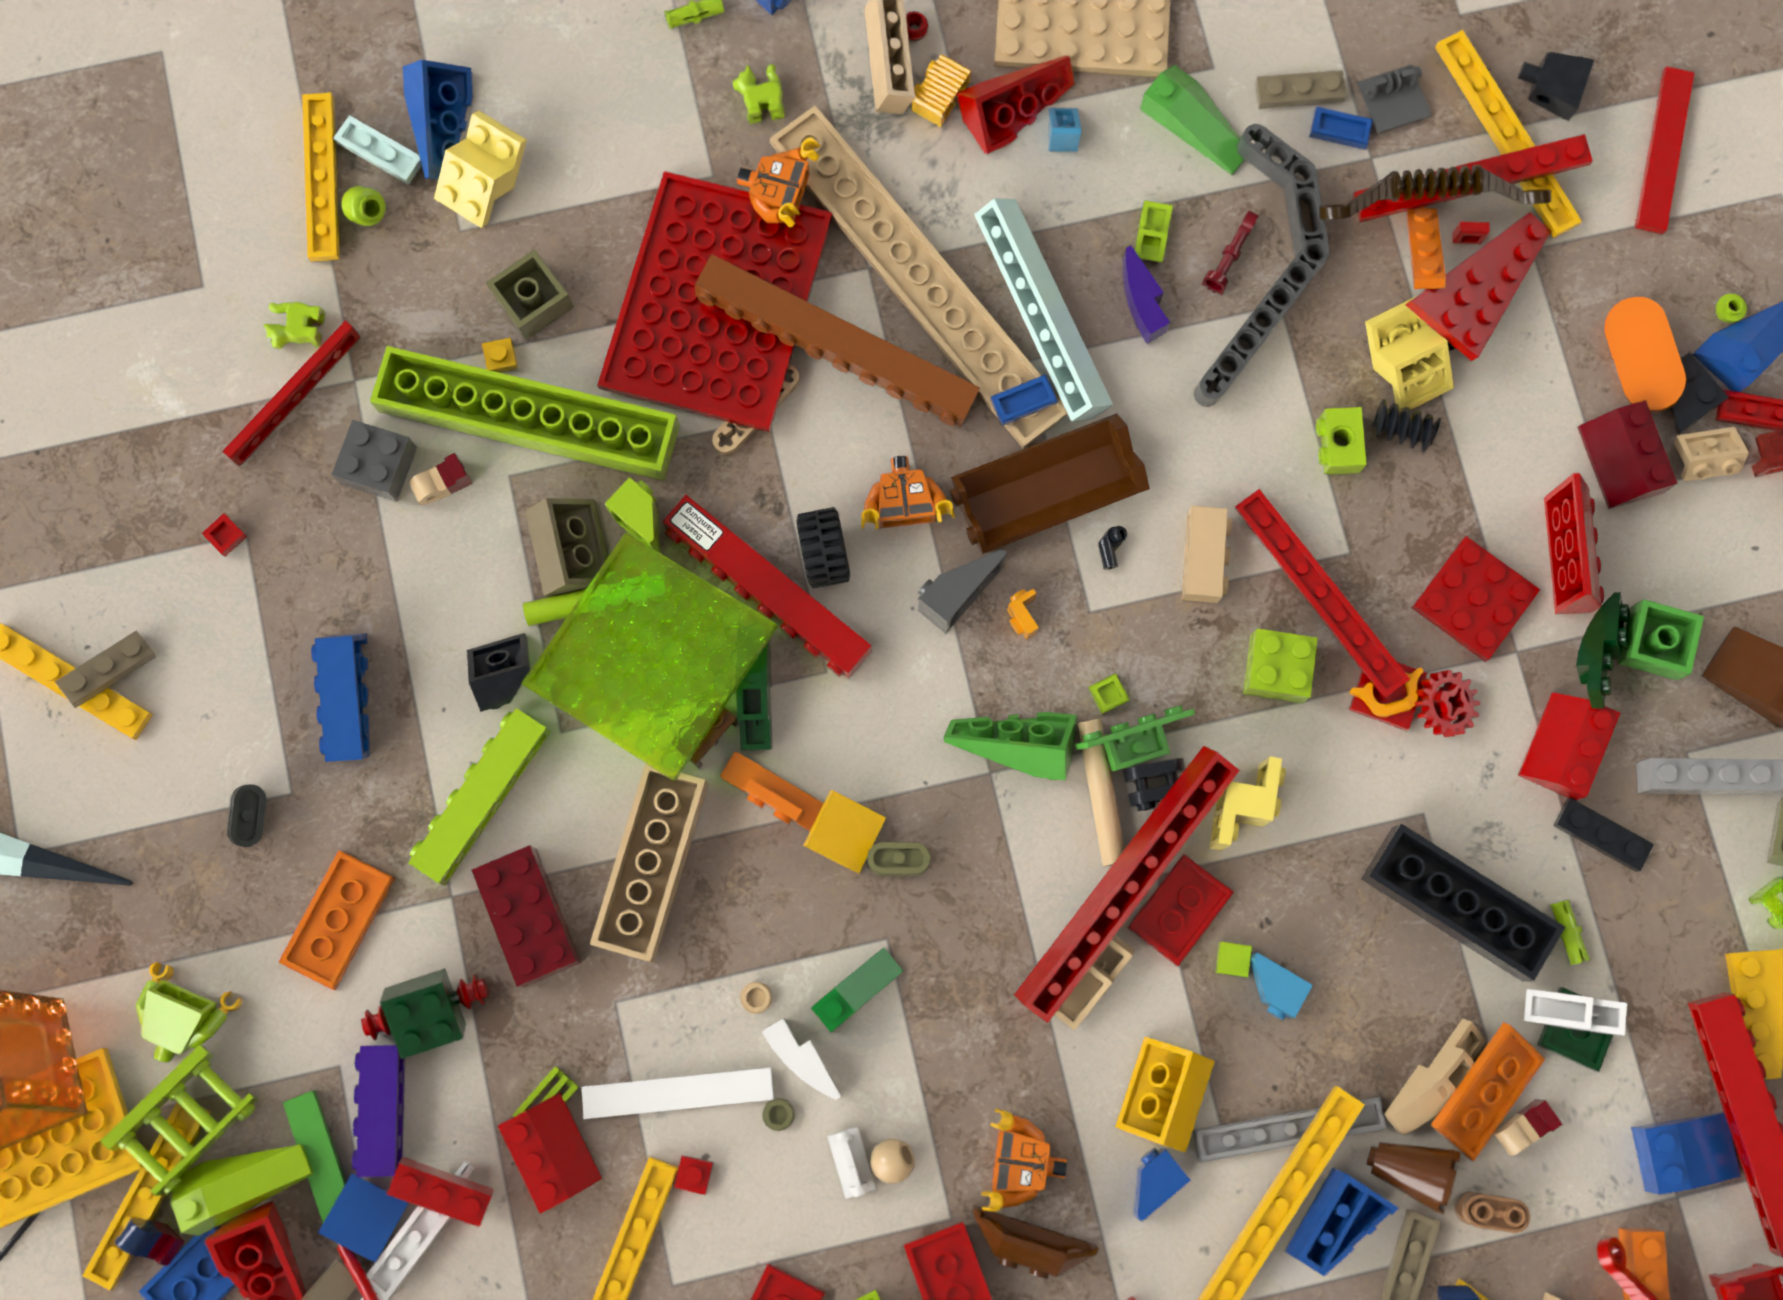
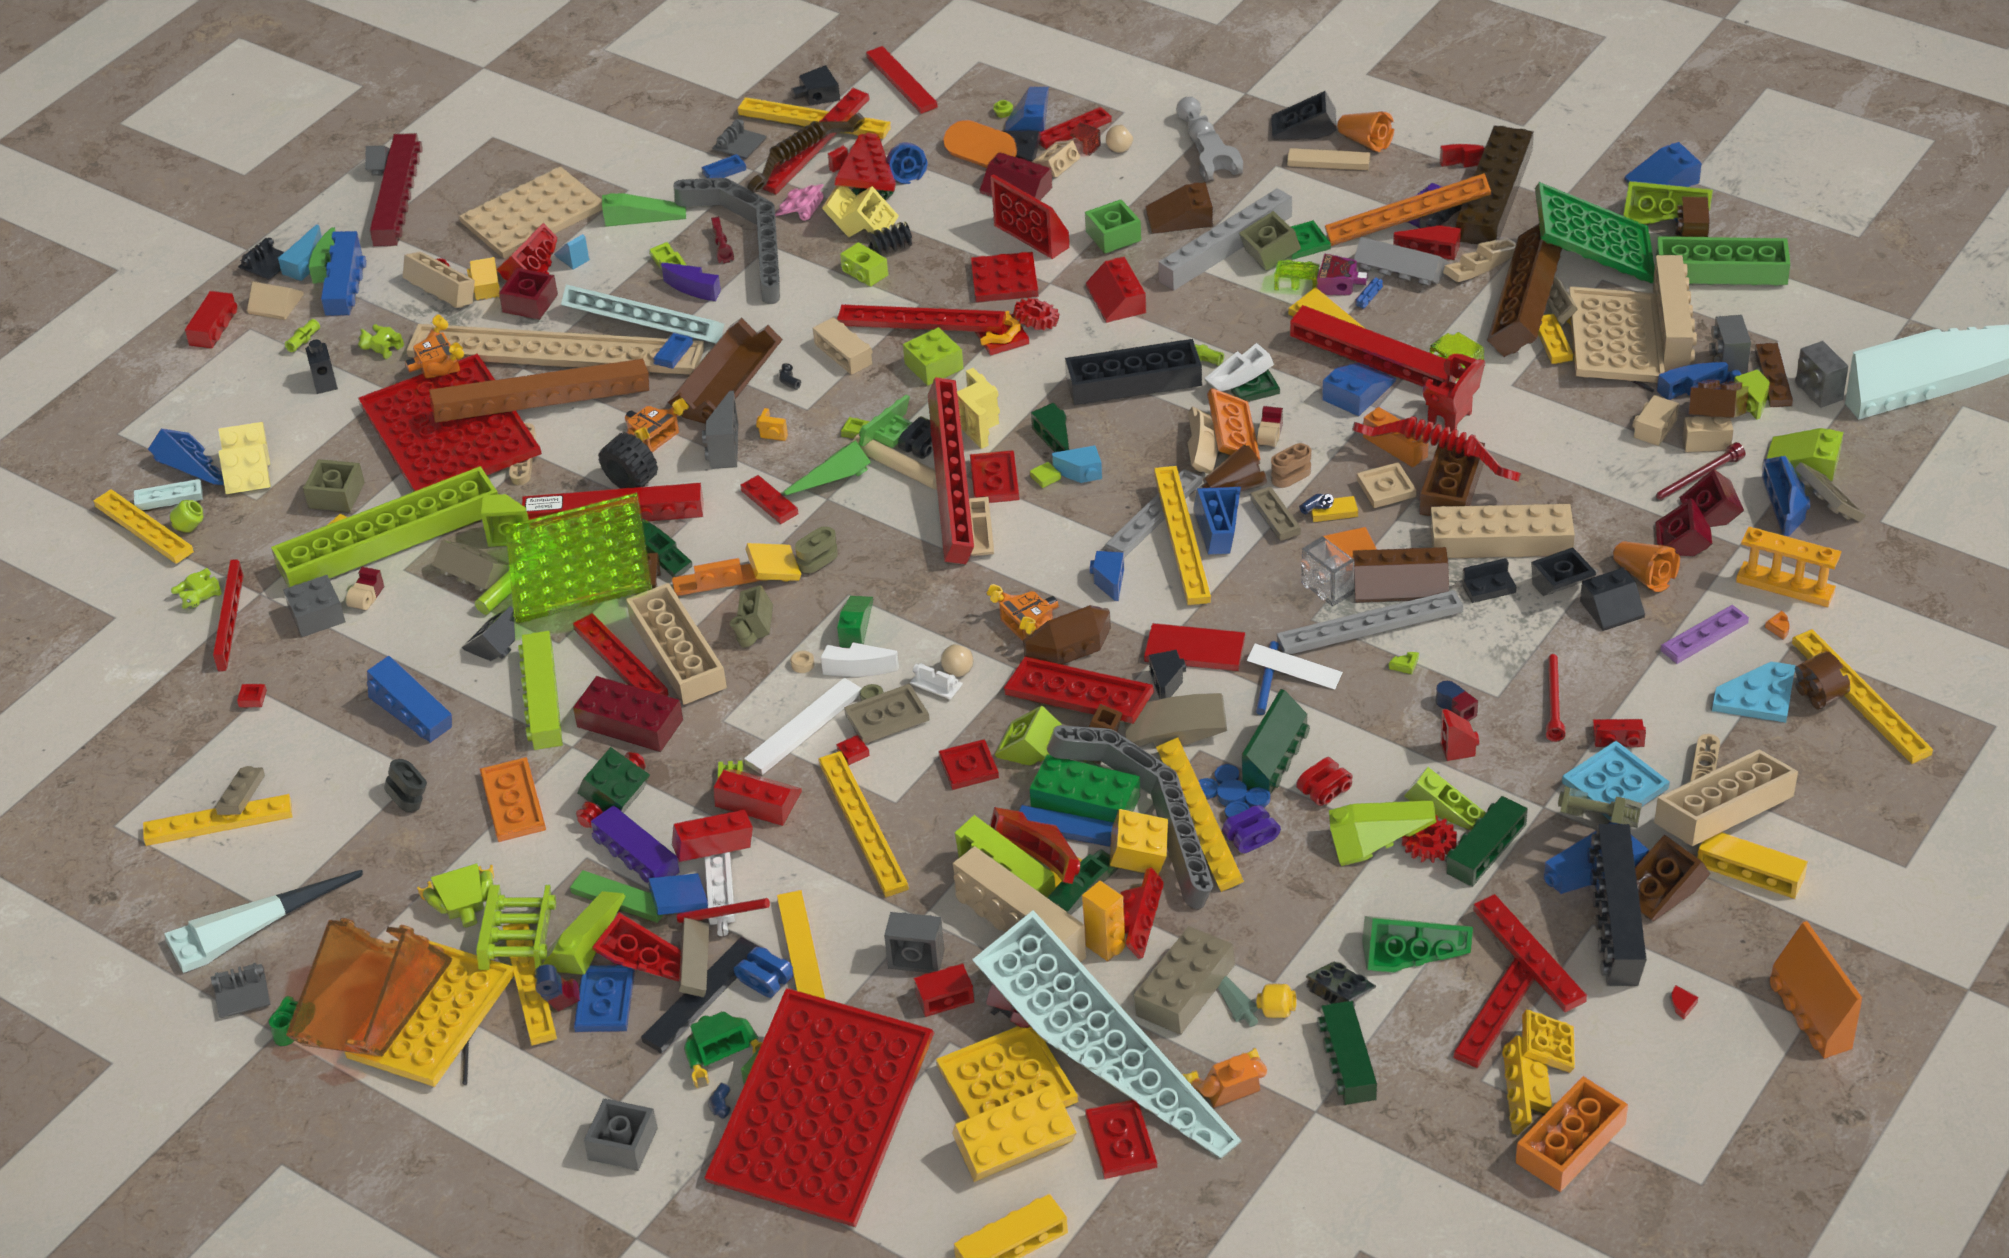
camera: 40 degrees left, 35 degrees down
yellow slope [1115,1036,1215,1153] -> none
dark tan plate [1255,70,1346,109] -> none
orange plate [1406,207,1446,289] -> none
black plate [1553,798,1654,872] -> none
dark green slope [1576,592,1630,709] -> none
none -> black torso [305,339,338,394]
none -> dark red brick [499,268,558,320]
none -> red plate [573,613,669,696]
none -> olive hinge [729,585,773,648]
none -> red plate [740,475,799,524]
none -> bright pink hinge [775,184,824,221]
none -> dark tan plate [844,684,930,744]
none -> blue cylinder [886,142,928,184]
none -> dark green slope [1031,403,1069,453]

